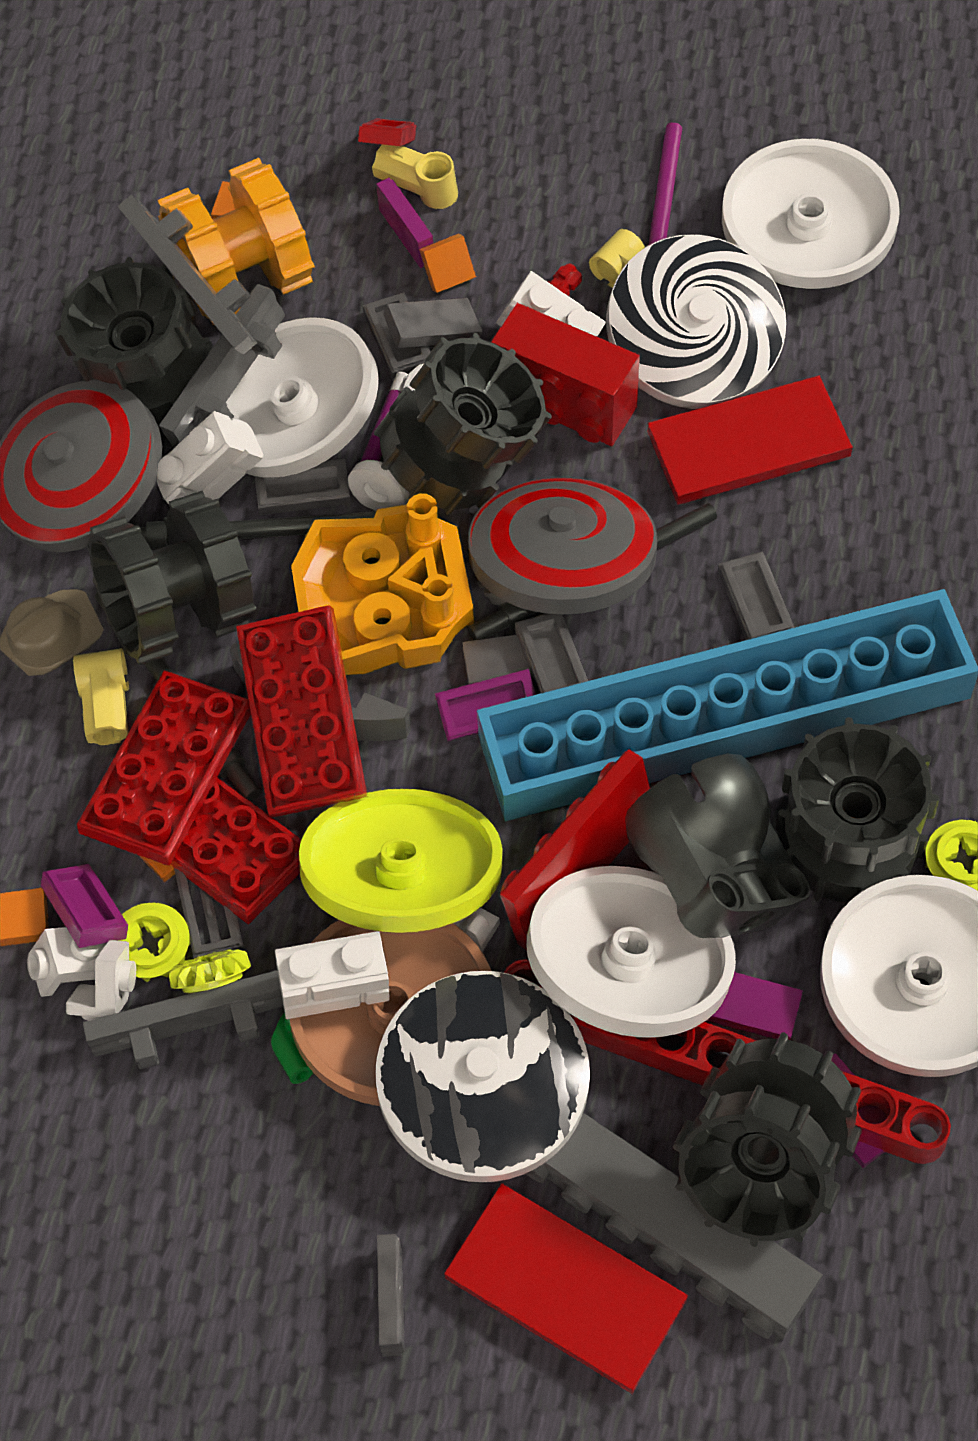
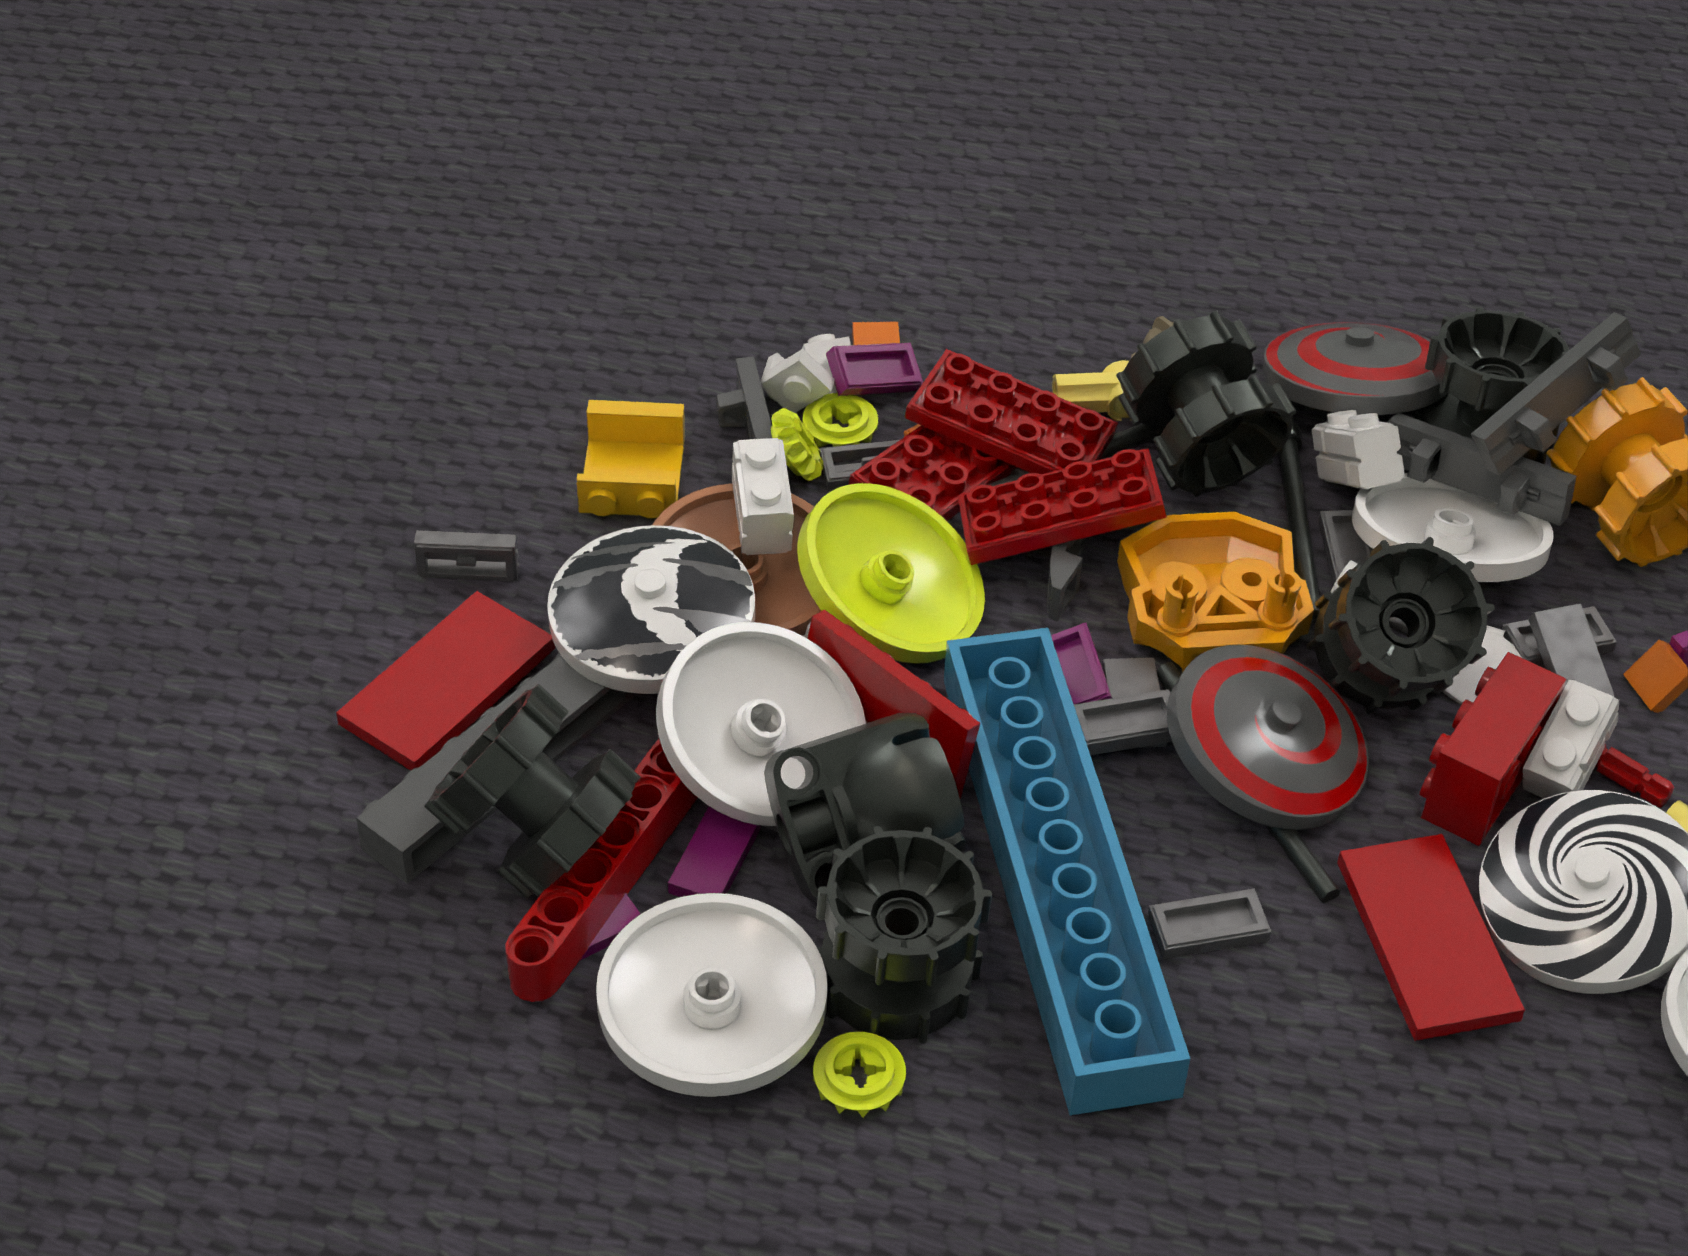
camera: 90 degrees right, 15 degrees down
none -> yellow panel [577,400,685,518]

